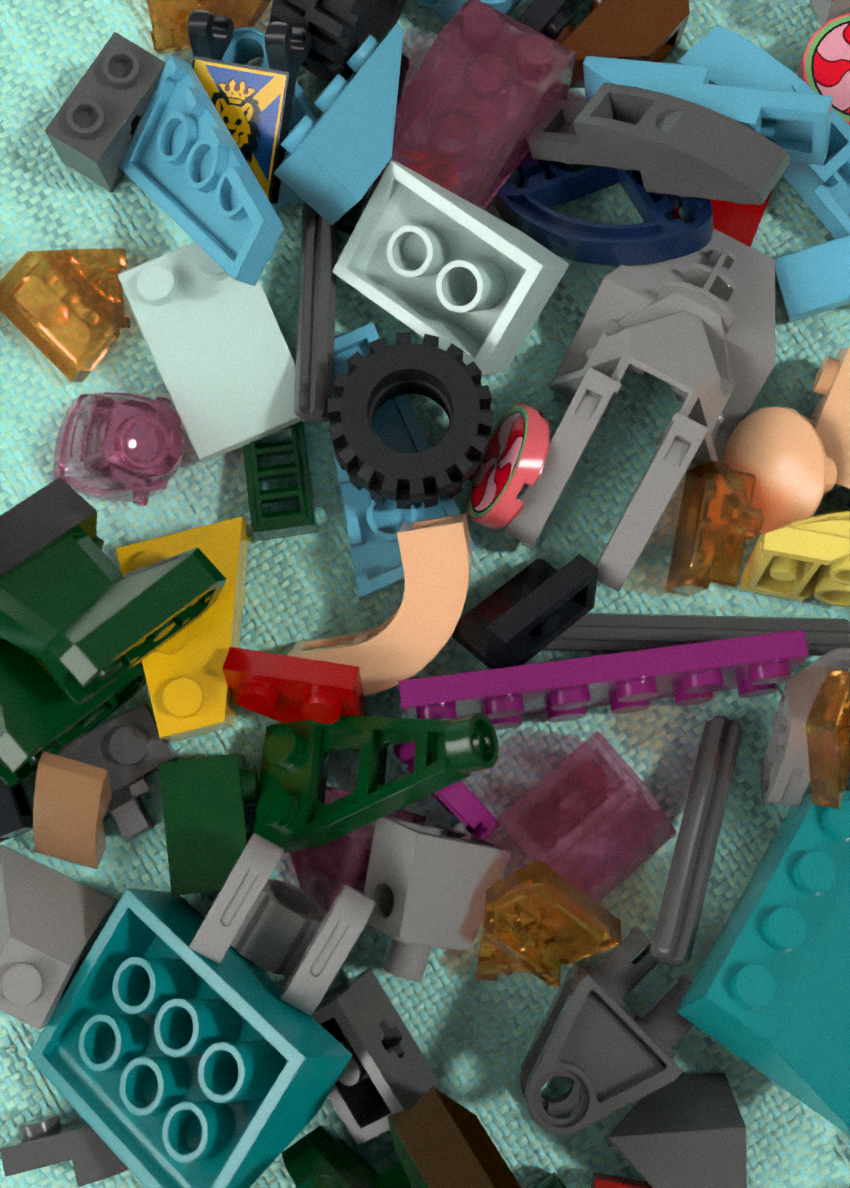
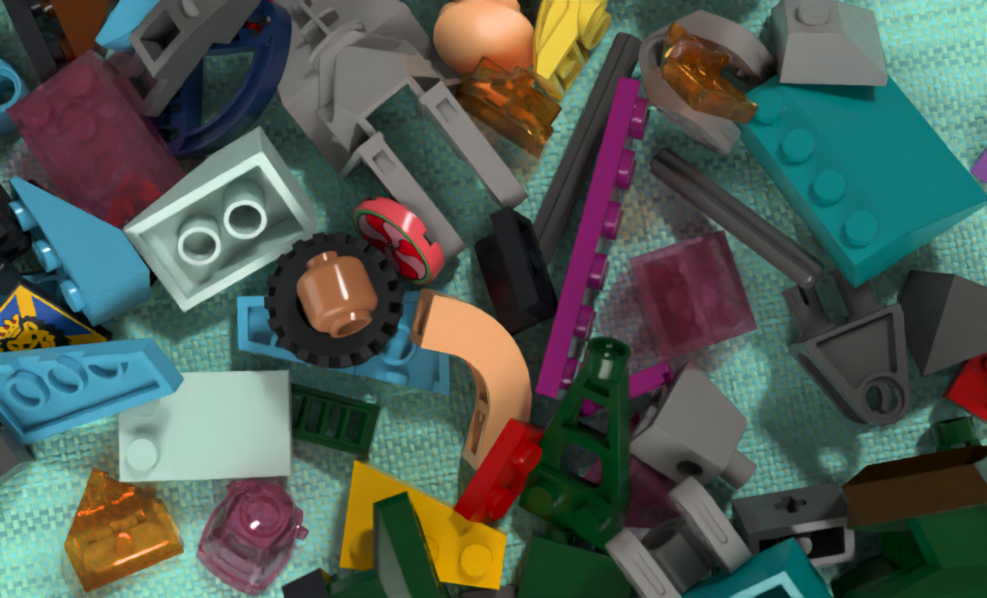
camera: 70 degrees left, 5 degrees up
dark grey axle [294,203,339,424] -> none
clear orange slope [476,859,621,987] -> none
none -> nougat head [296,251,378,338]

